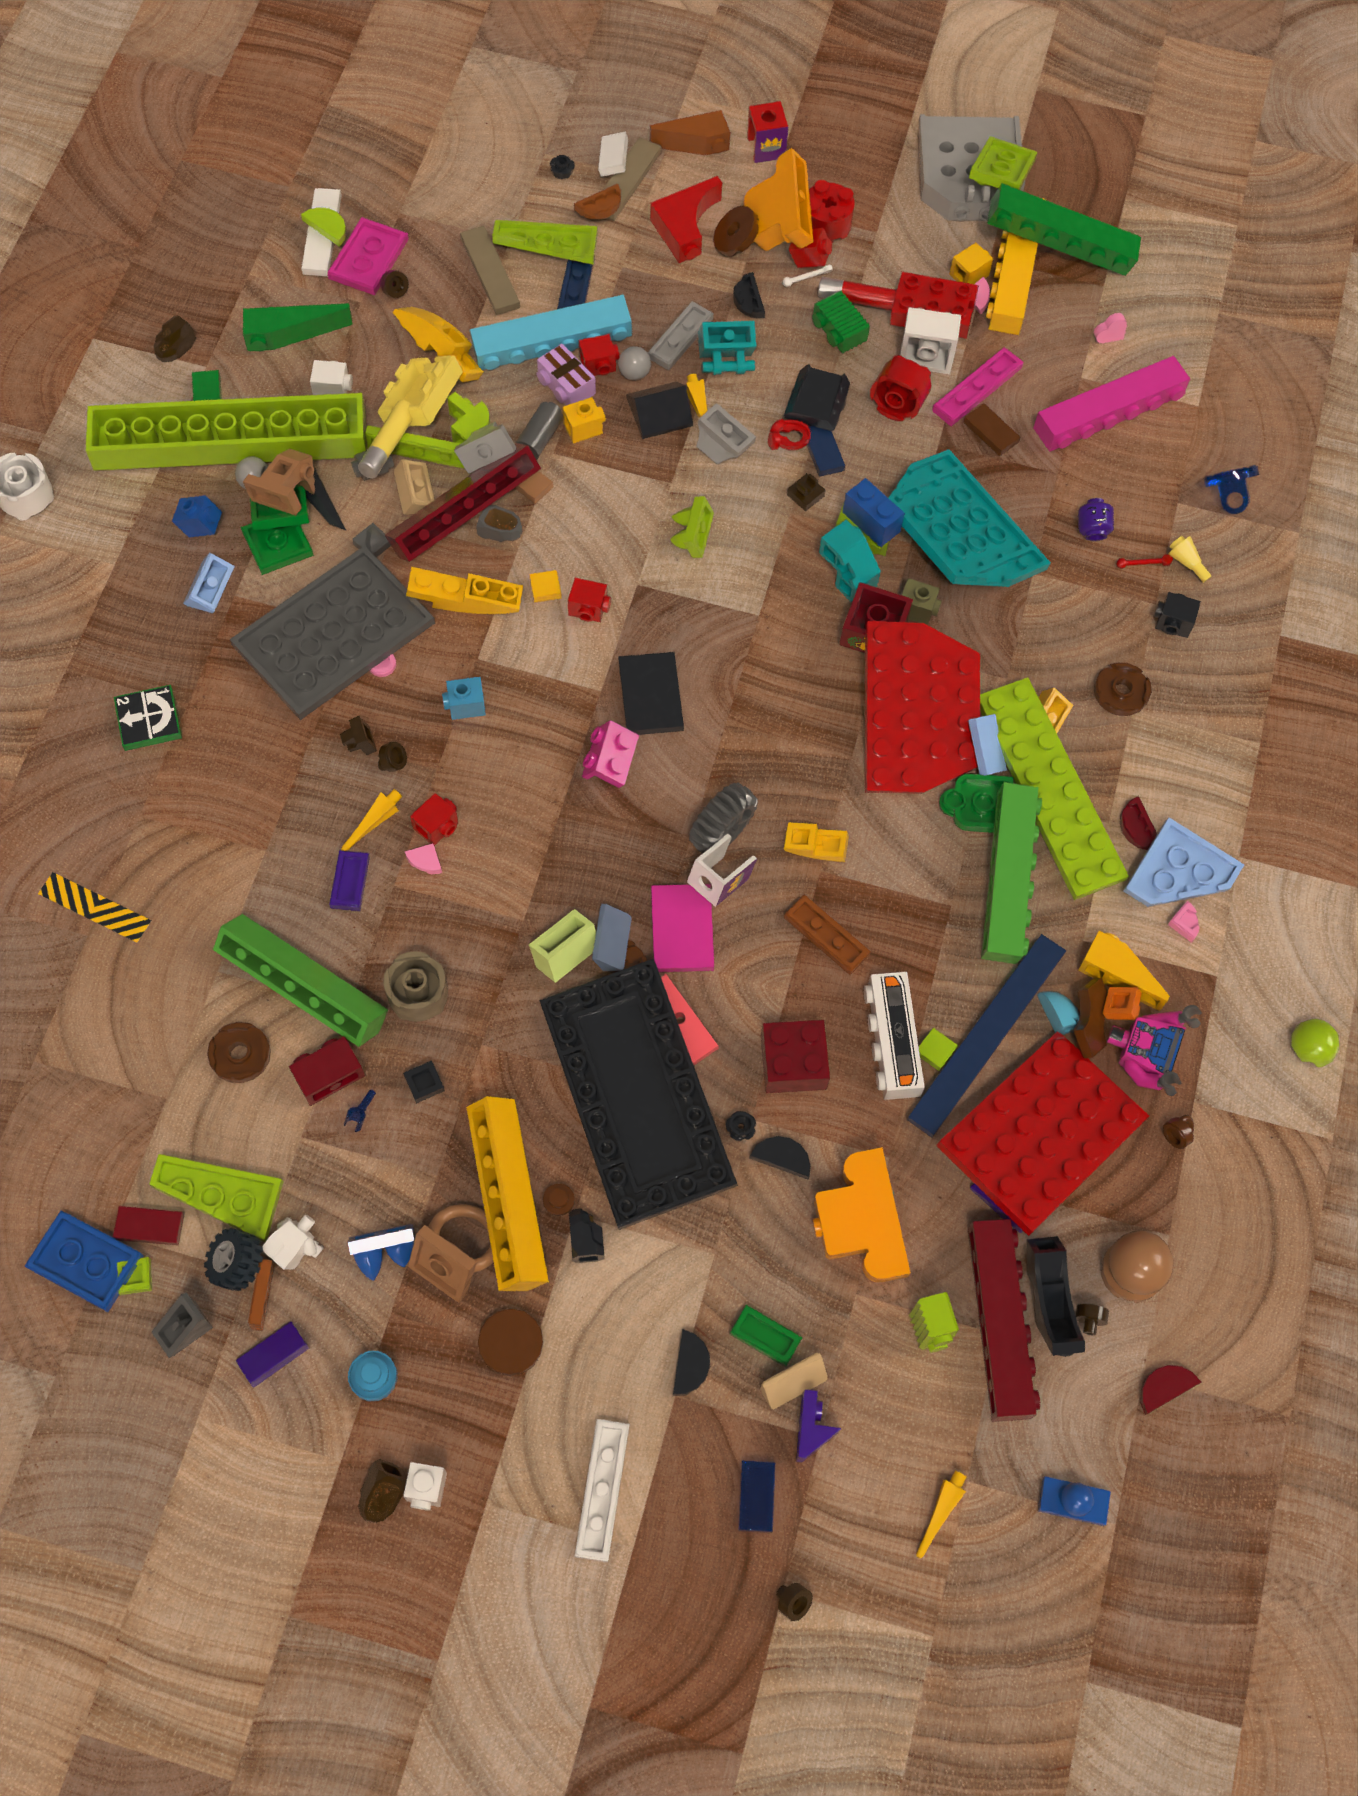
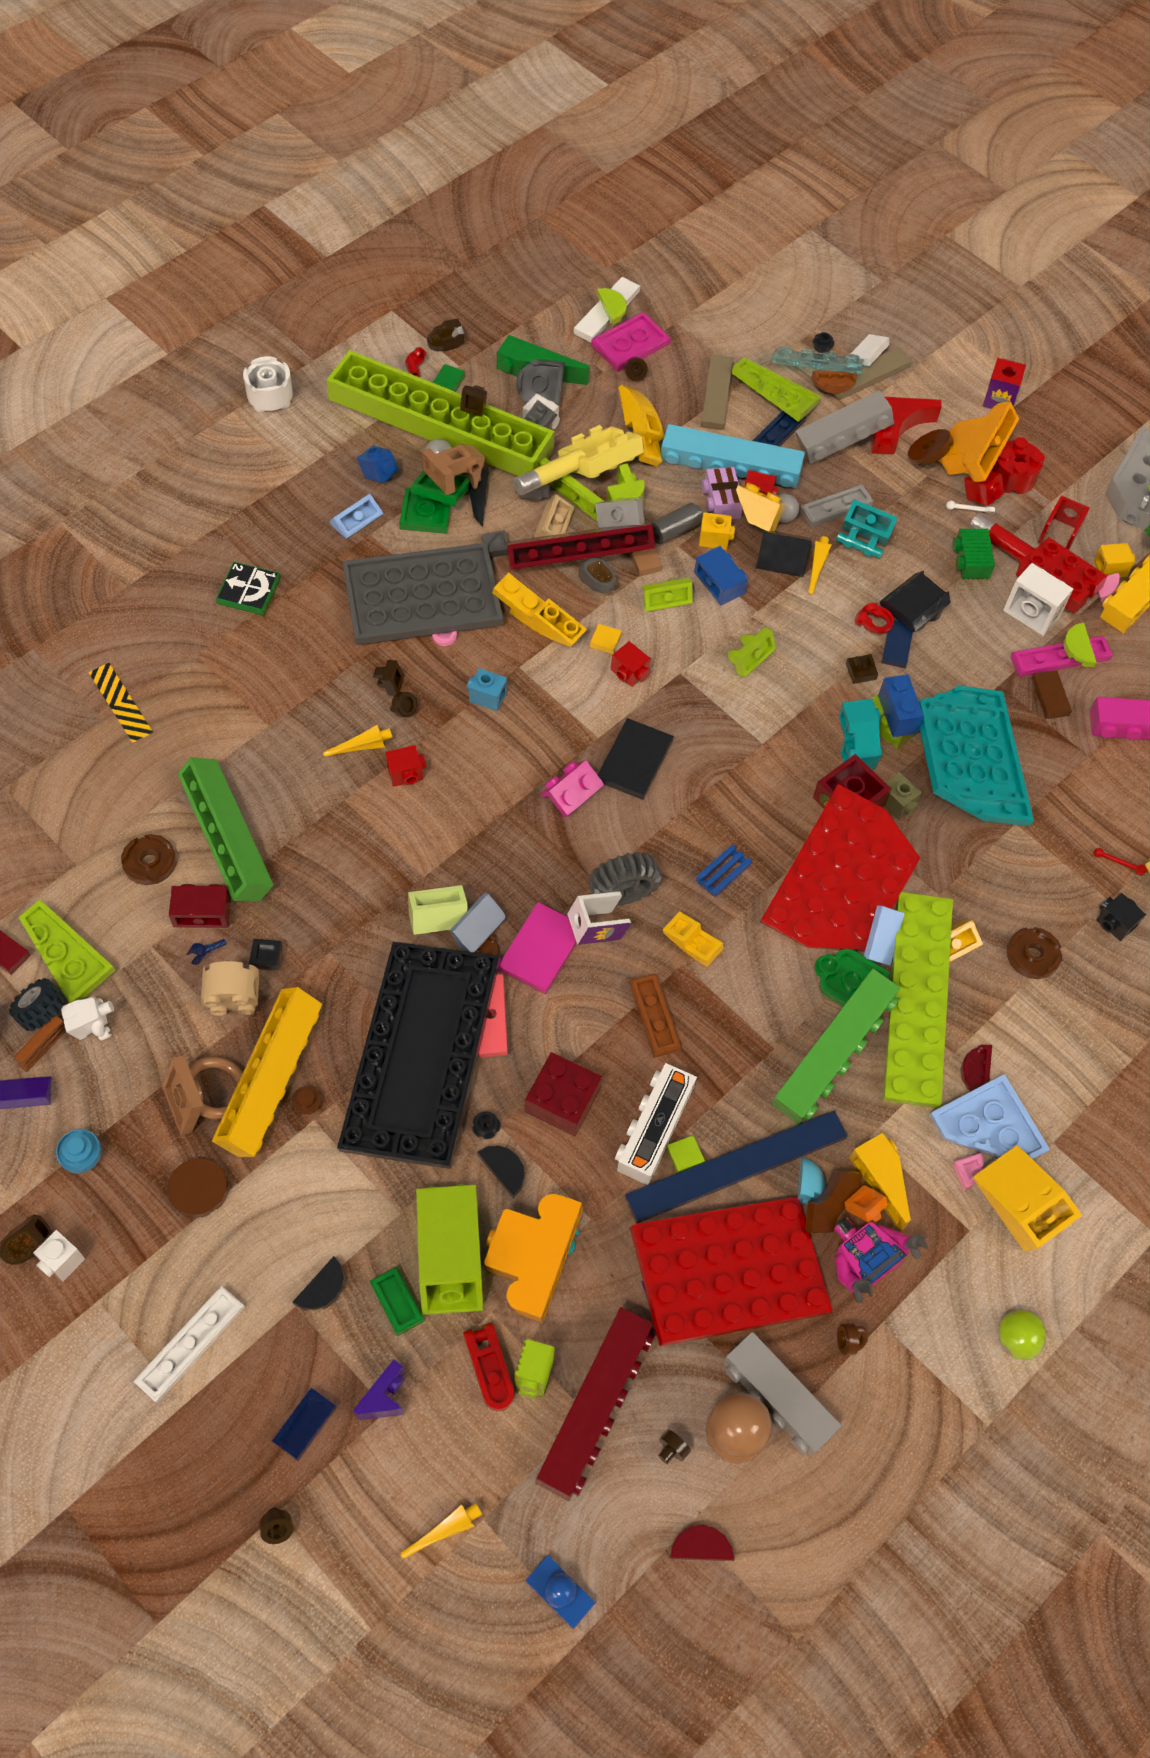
camera: 30 degrees right, 5 degrees down
dark purple tile [329,850,370,911] -> none
blue tile [348,1224,415,1281] -> none
dark tan brick [383,951,448,1022] -> none
bright pink tile [405,843,442,874] -> none
black rock [569,1208,605,1263] -> none
dark orange slope [650,110,731,156] -> none
light grey slope [696,403,756,464] -> none
black tile [733,272,765,318] -> none
tan slope [760,1353,827,1410] -> none
red brick [870,355,932,421] -> none
black arch [1027,1236,1085,1357] -> none
dark purple head [1078,498,1114,541] -> none
none -> tan brick [201,961,259,1016]
none -> red arm [405,347,426,377]
none -> lime slope [416,1184,483,1315]
none -> dark brown tile [460,385,487,417]
none -> red plate [463,1322,514,1412]
none -> black tile [516,360,565,408]
none -> dark grey tile [524,399,557,428]
none -> lime tile [642,577,693,612]
none -> blue brick [694,546,748,606]
none -> blue tile [696,844,752,897]
none -> light grey brick [723,1332,842,1457]
none -> yellow slope [736,483,786,532]
none -> clear light blue plate [771,346,865,374]
none -> light grey brick [795,390,894,464]
none -> yellow slope [972,1145,1082,1252]
none -> red piece [1038,495,1090,550]
none -> lime tile [1063,623,1097,668]

